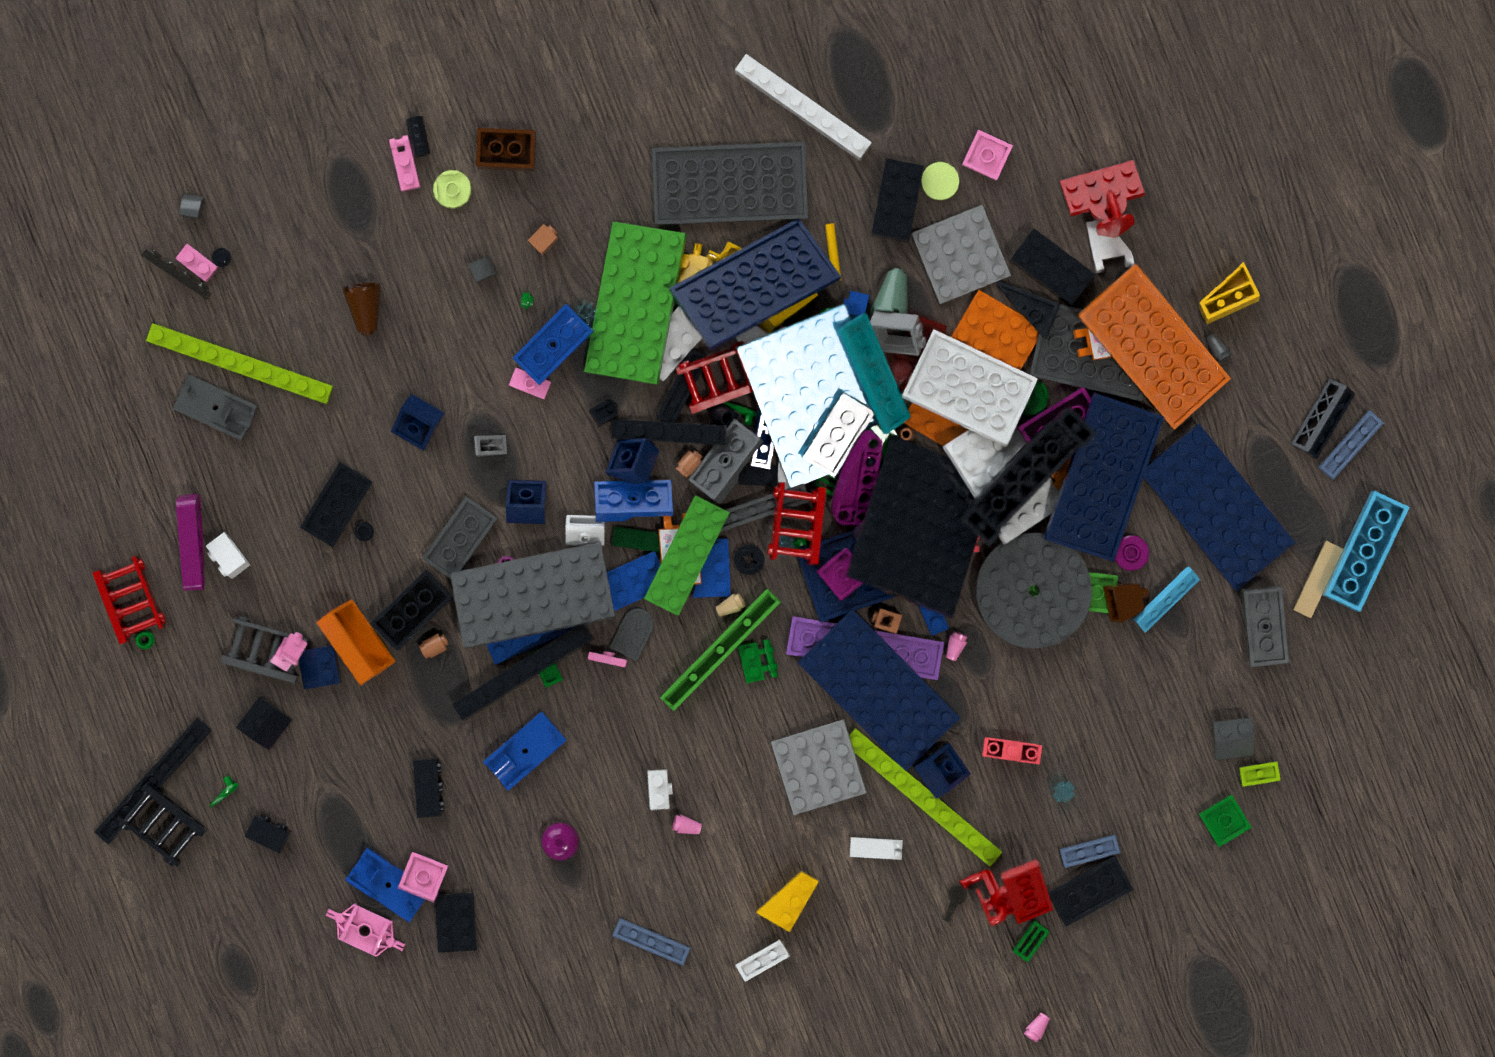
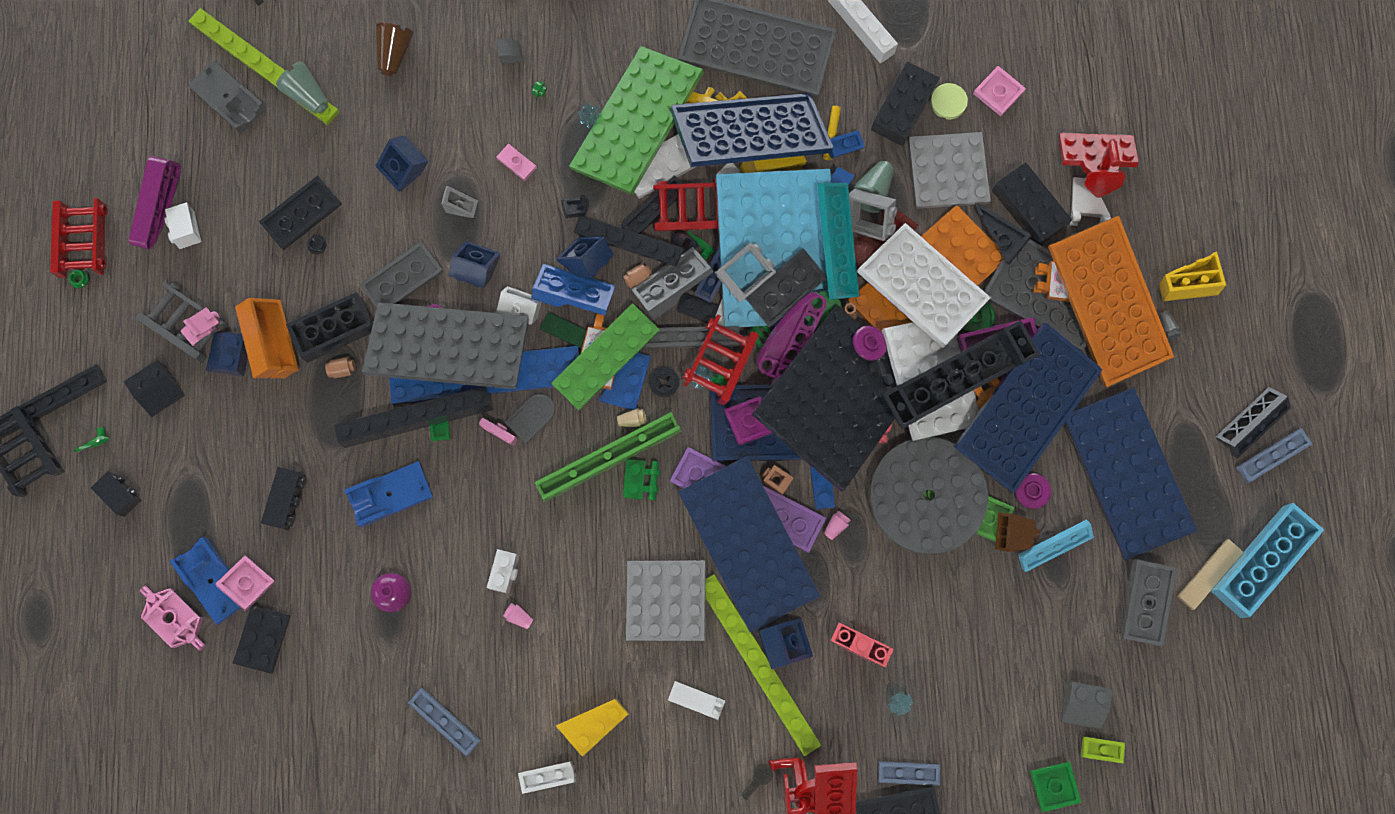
camera: 15 degrees right, 10 degrees down
blue piece [513,304,595,385] -> none
nougat brick [528,224,558,256] -> none
none -> sand green cone [276,61,328,114]
none -> light grey window [715,242,776,302]
none -> blue plate [829,130,865,159]
none -> magenta wheel [853,326,887,361]

